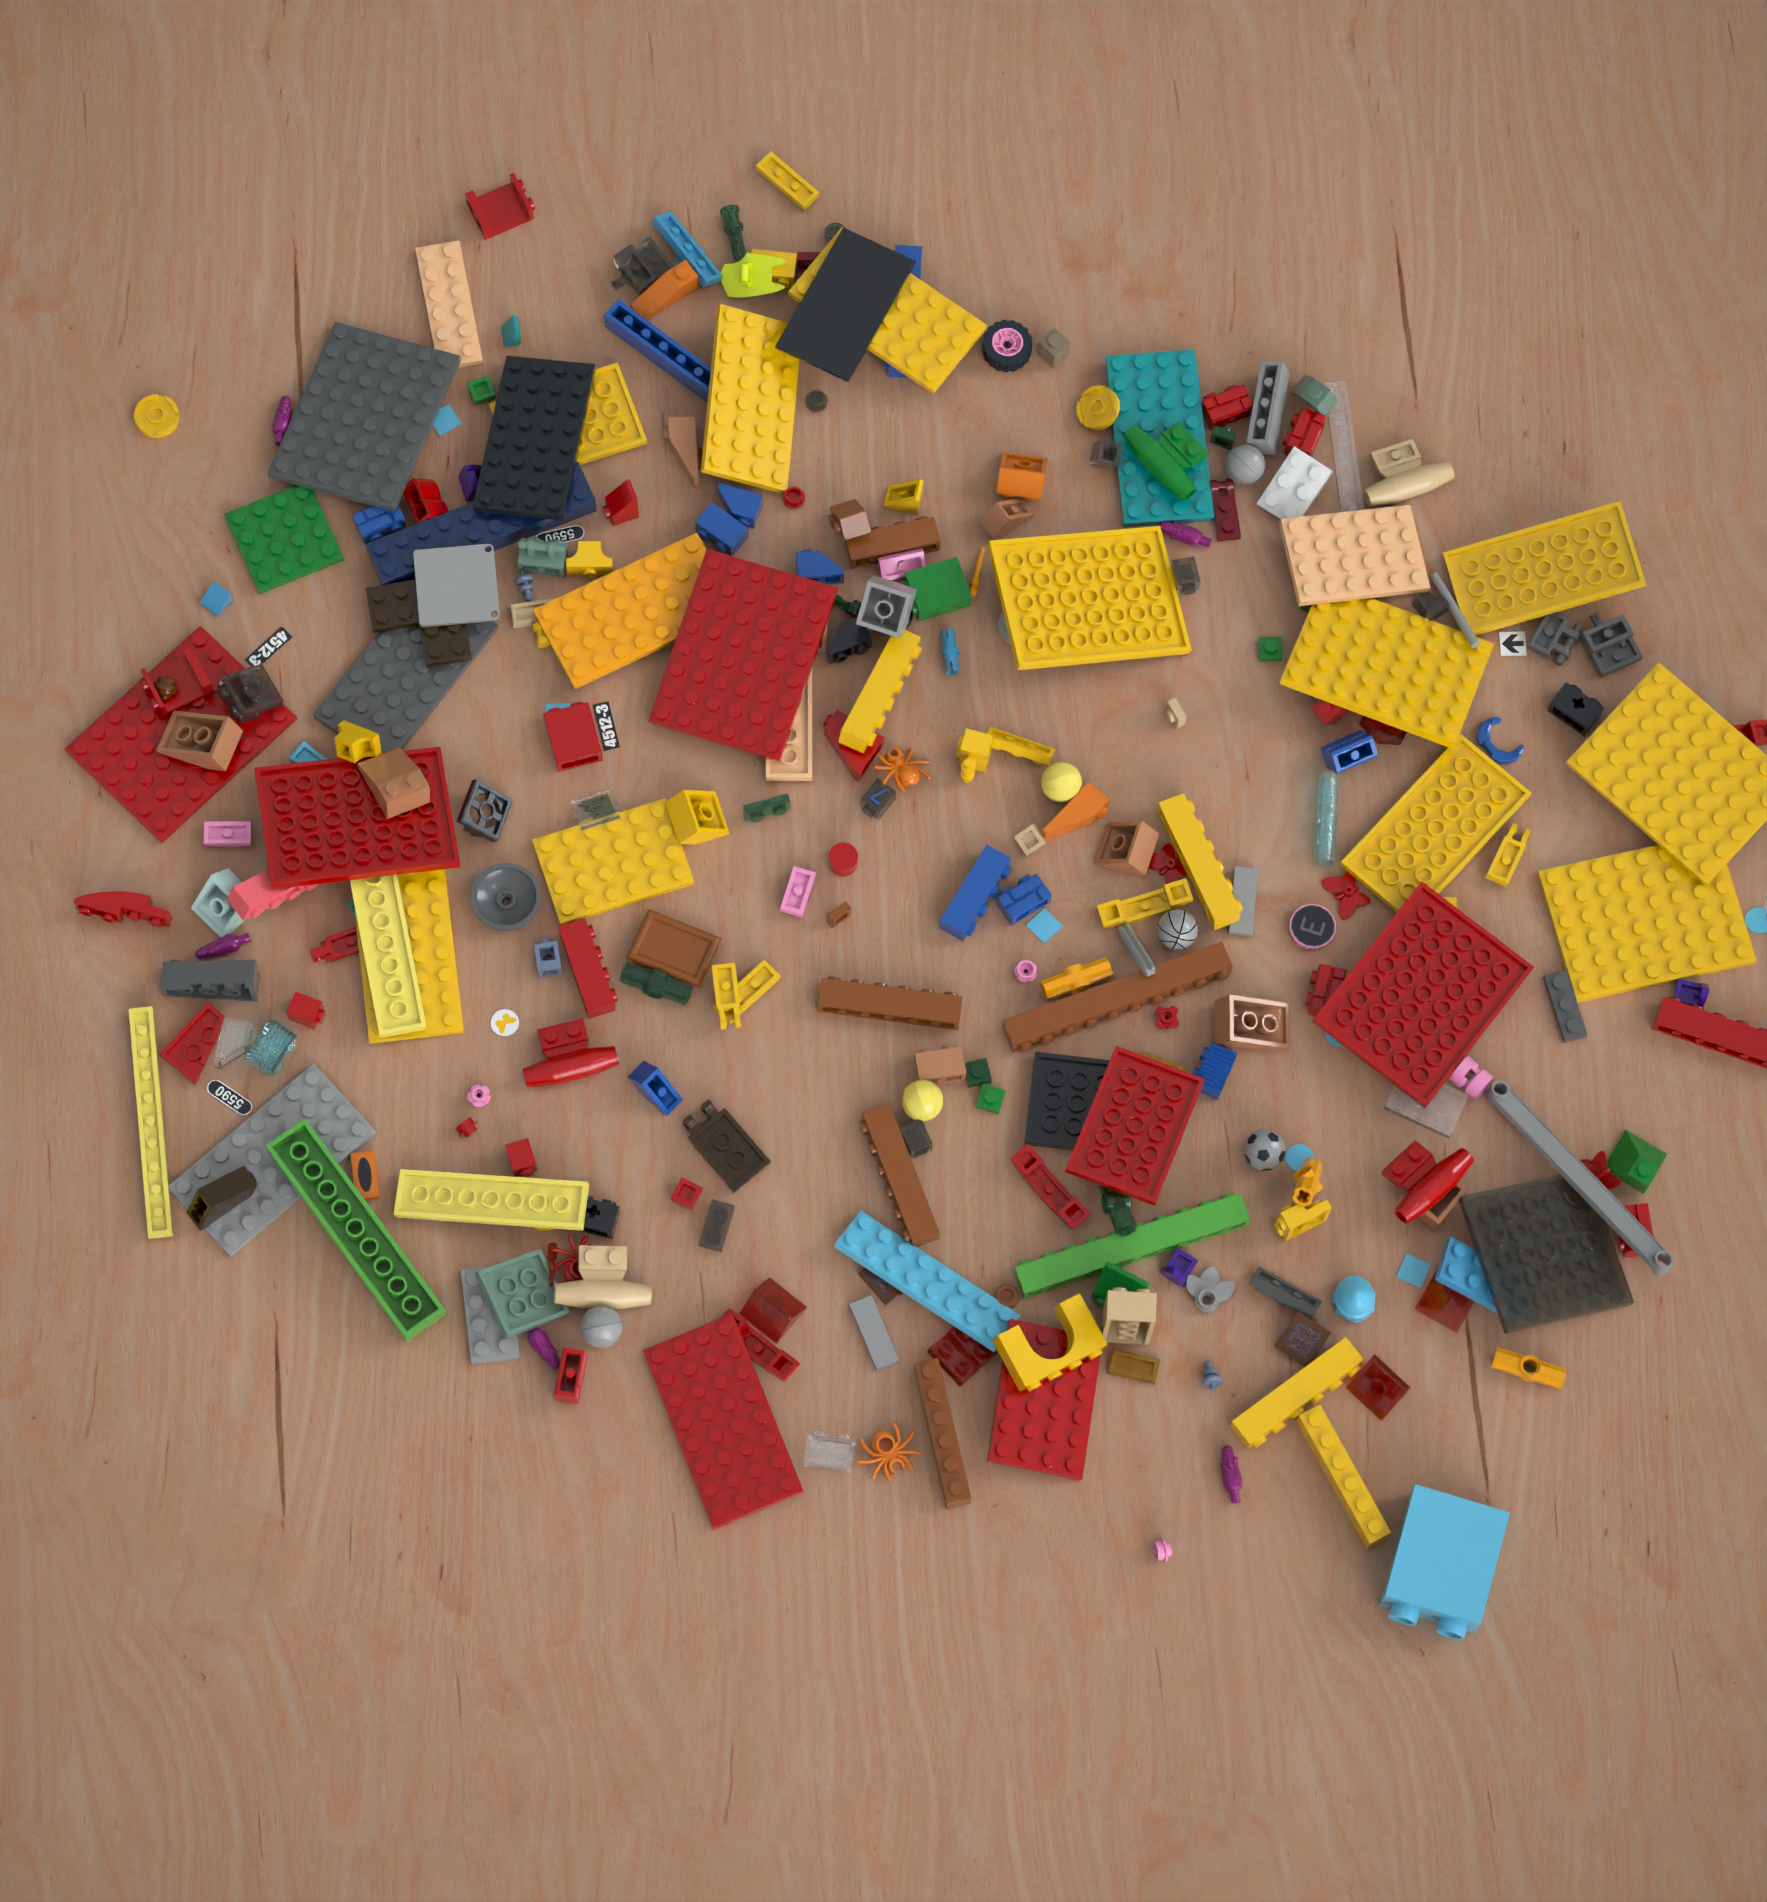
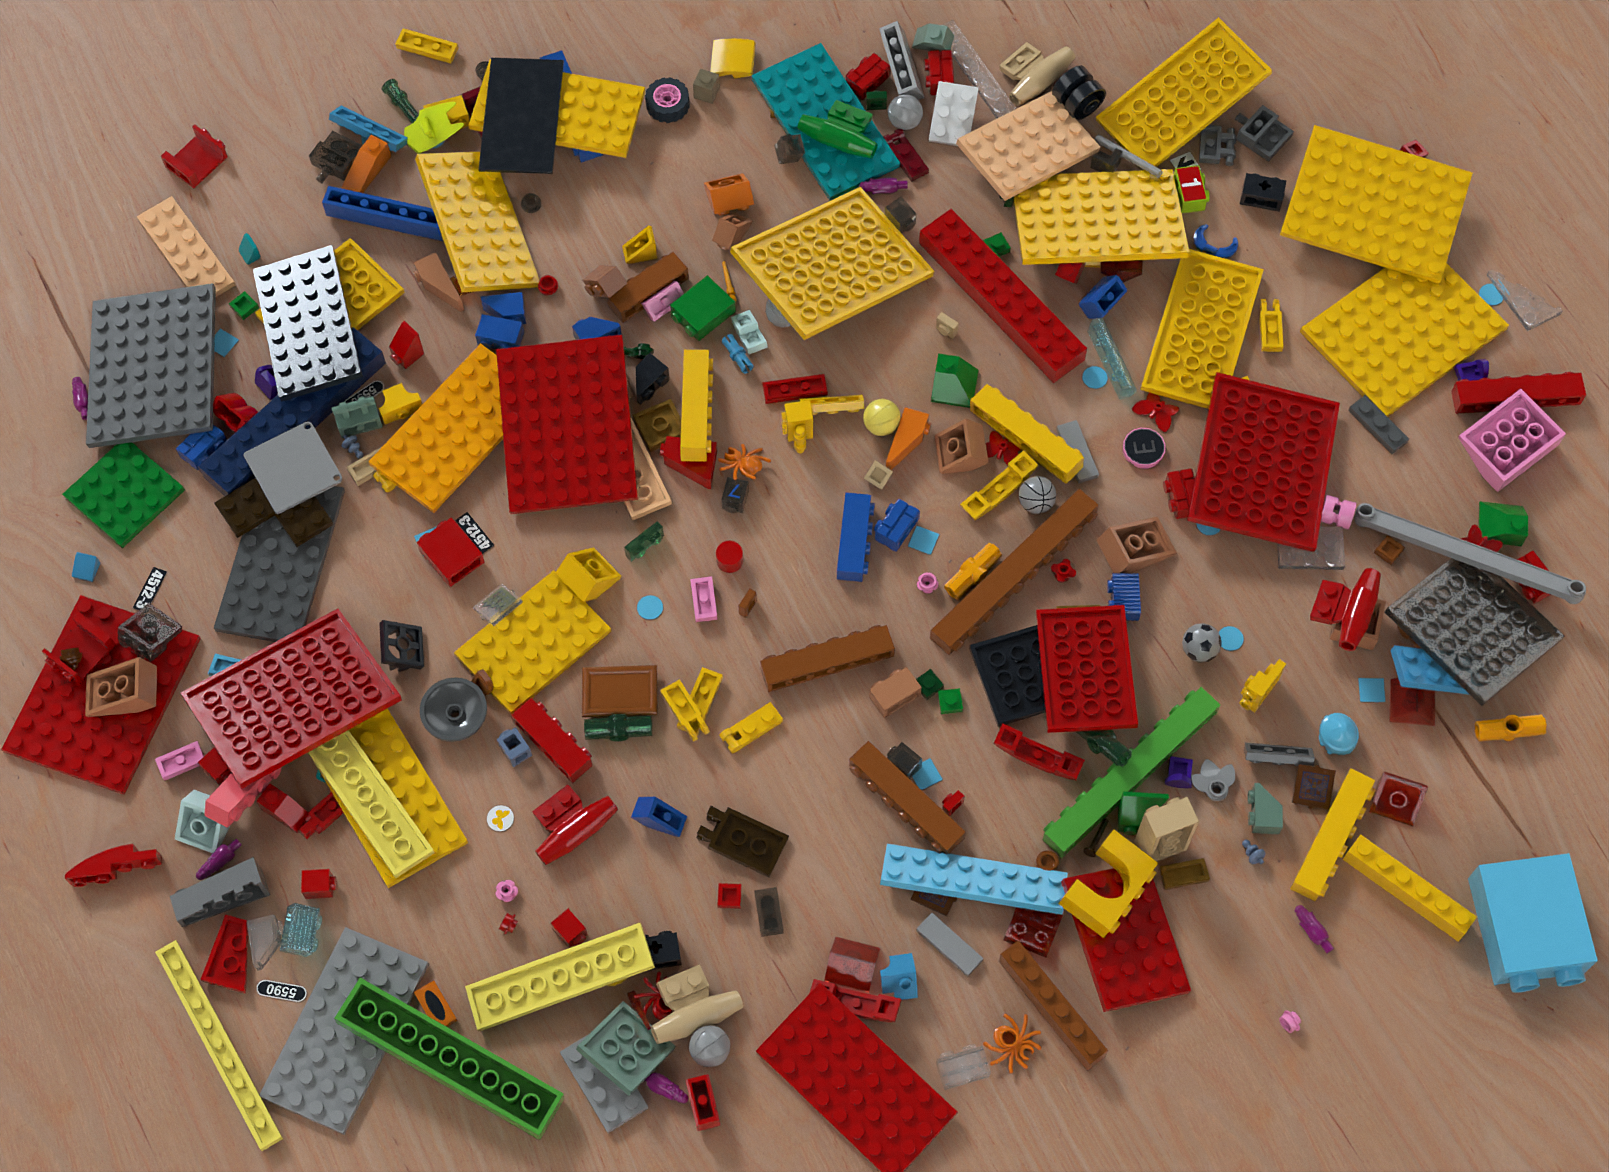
camera: 20 degrees left, 5 degrees down
dark brown slope [186,1166,258,1231] -> none
yellow brick [334,720,382,763] -> none
nougat slope [357,747,430,819] -> none
light grey piece [856,575,917,638] -> none
light yellow piece [902,1080,943,1122] -> none
yellow tile [1076,385,1120,431] -> none
light grey axle [1118,923,1156,977] -> none
light orange piece [1292,1157,1323,1206] -> none
none -> red brick [197,747,231,786]
none -> red slope [256,784,308,833]
none -> dark orange tile [471,669,493,696]
none -> pearl gold tile [632,399,681,452]
none -> medium azure sticker [637,595,663,619]
none -> yellow slope [710,38,756,79]
none -> yellow plate [719,702,783,753]
none -> light aqua slope [731,310,768,355]
none -> red tile [762,374,828,404]
none -> dark azure brick [880,953,918,1000]
none -> medium azure sticker [908,758,943,790]
none -> red brick [919,209,1087,384]
none -> green slope [931,353,979,408]
none -> red plate [942,790,965,817]
none -> black wheel [1052,65,1106,120]
none -> medium azure sticker [1082,366,1108,389]
none -> dark brown pin [1083,819,1109,857]
none -> brick [1174,165,1210,213]
none -> sand green slope [1248,783,1283,834]
none -> dark orange tile [1374,535,1405,565]
none -> bright pink slope [1458,389,1566,492]

